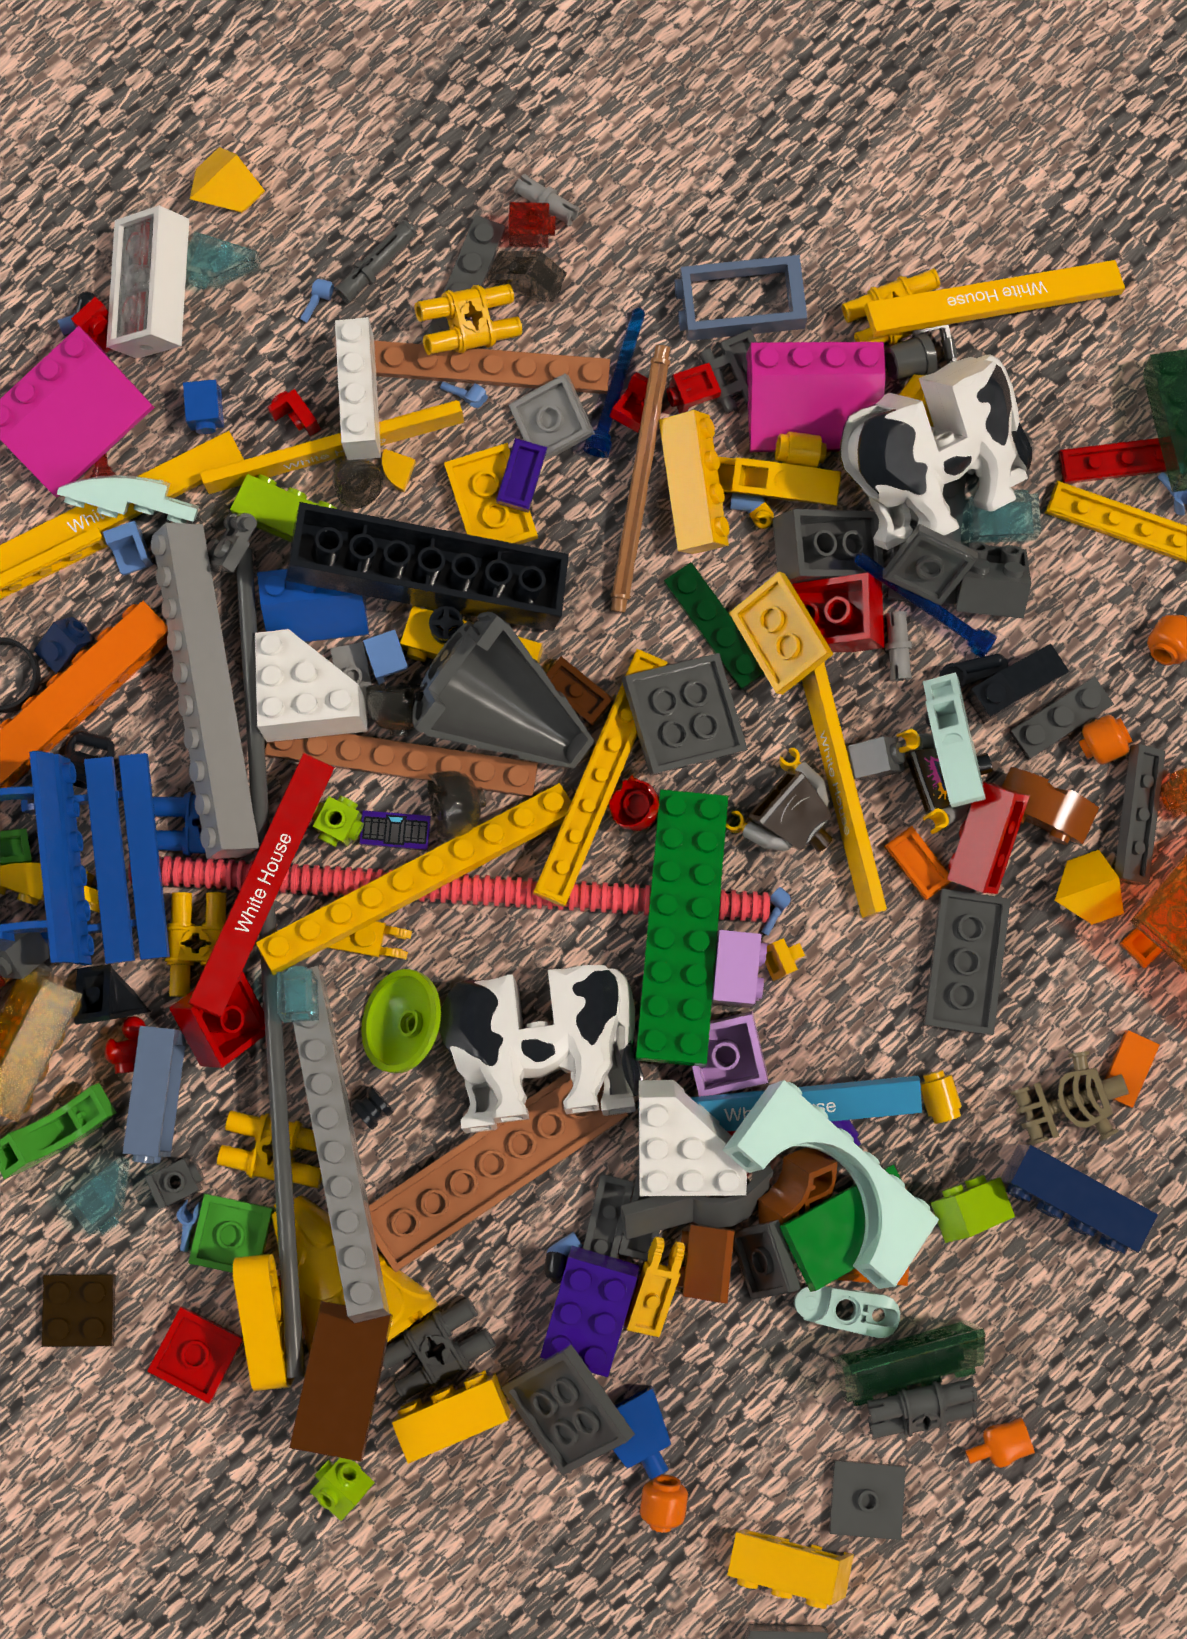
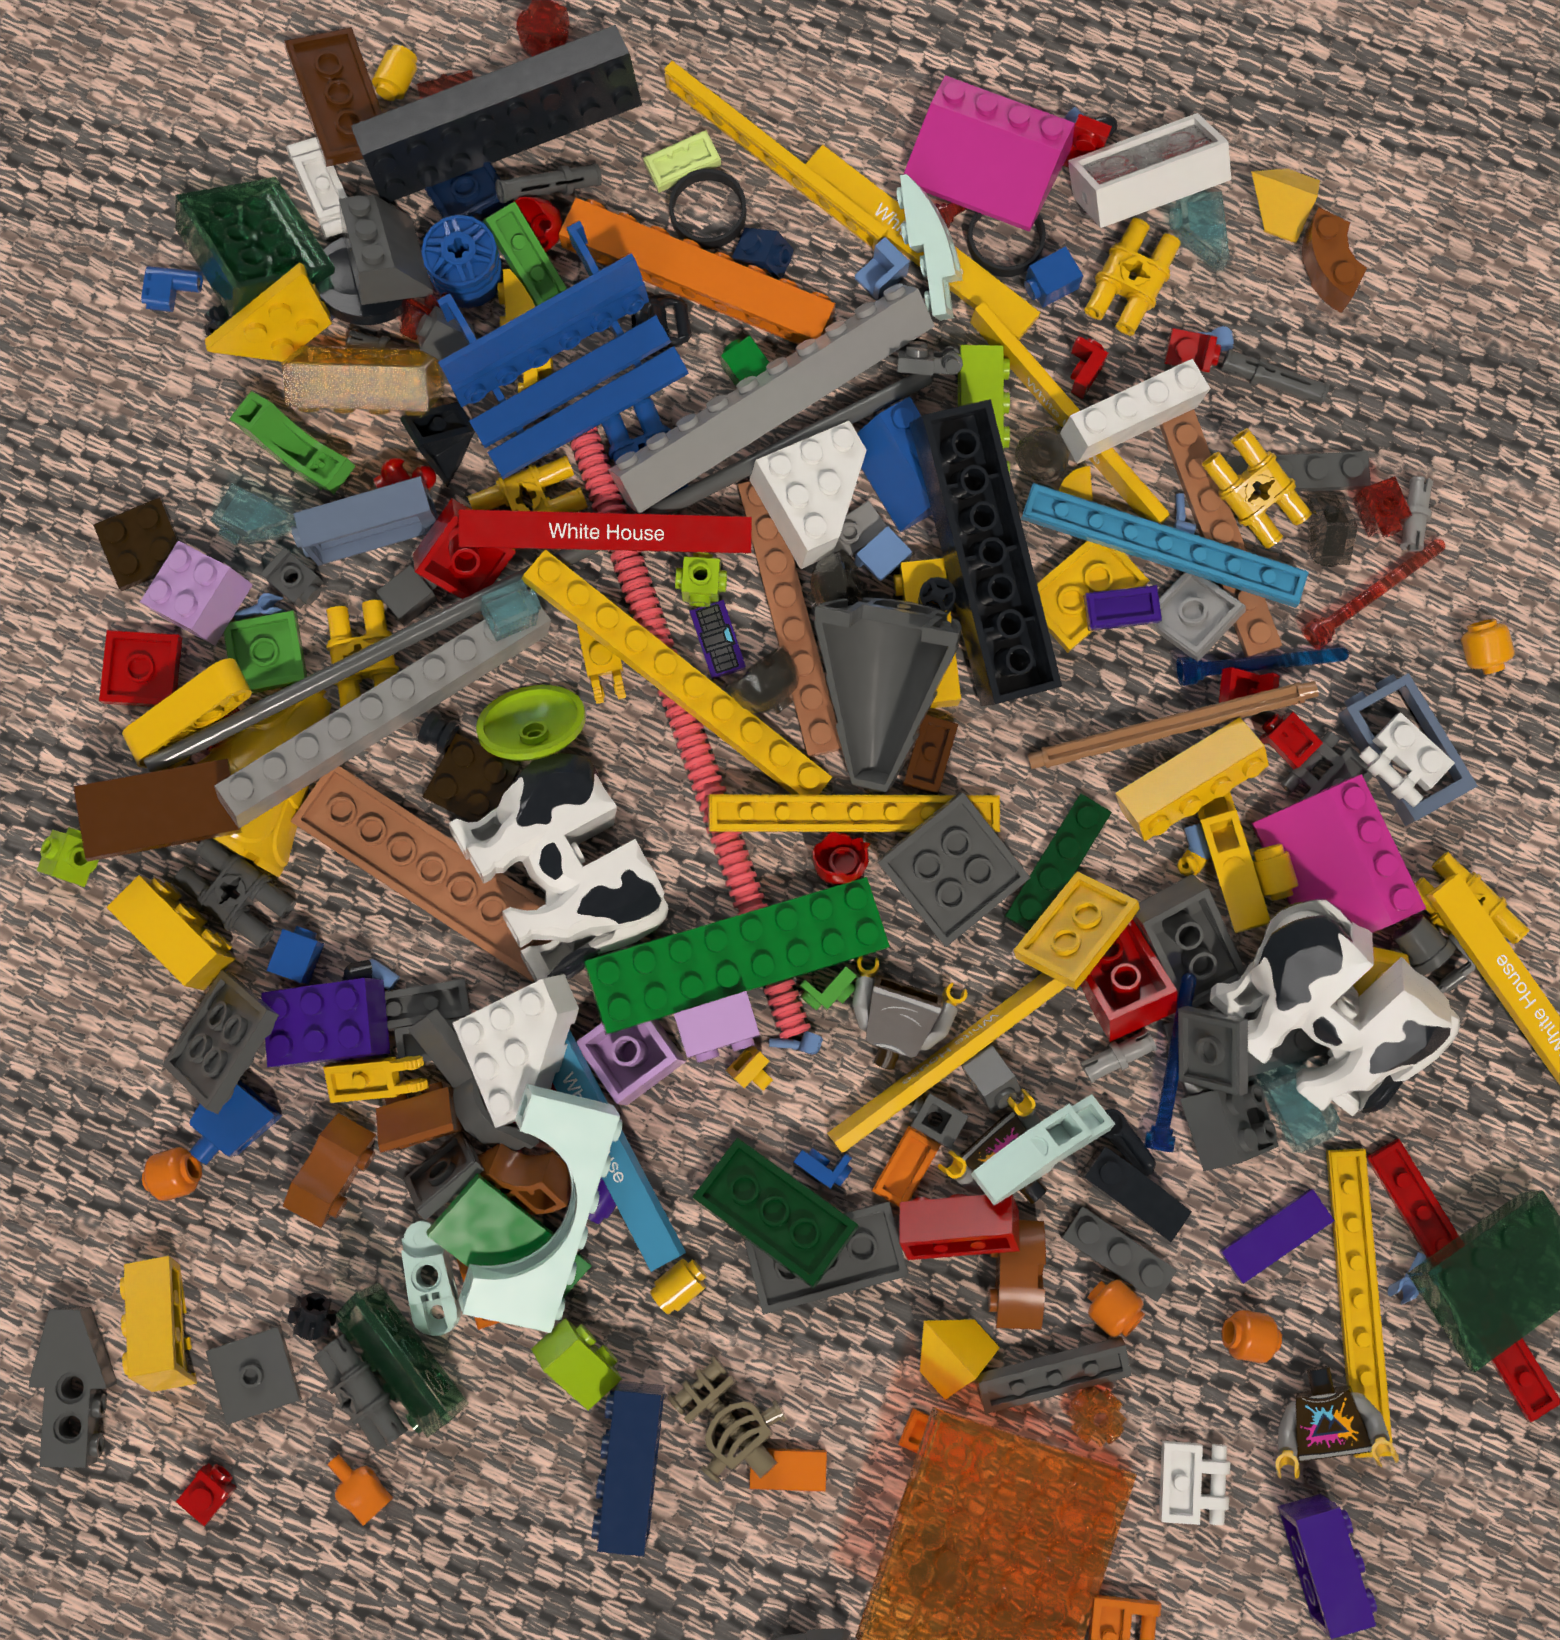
camera: 65 degrees right, 0 degrees up
none -> lavender brick [140,541,253,646]
none -> red bracket [176,1463,237,1526]
none -> blue brick [266,926,324,985]
none -> dark orange brick [283,1113,377,1228]
none -> black gear [287,1293,338,1341]
none -> dark grey brick [376,565,438,627]
none -> dark brown plate [422,733,522,822]
none -> dark green plate [692,1138,859,1289]
none -> green brick [721,335,770,386]
none -> blue bracket [793,1148,853,1189]
none -> bright green bracket [799,967,857,1011]
none -> dark grey brick [907,1093,969,1149]
none -> black tyre [967,212,1046,277]
none -> dark azure tile [1021,483,1309,608]
none -> yellow pin [1084,218,1181,336]
none -> red bracket [1164,328,1221,373]
none -> dark purple tile [1219,1189,1335,1284]
none -> clear red piece [1301,539,1446,650]
none -> dark orange brick [1302,207,1367,313]
none -> white plate [1359,712,1455,807]
none -> light orange head [1461,618,1515,674]

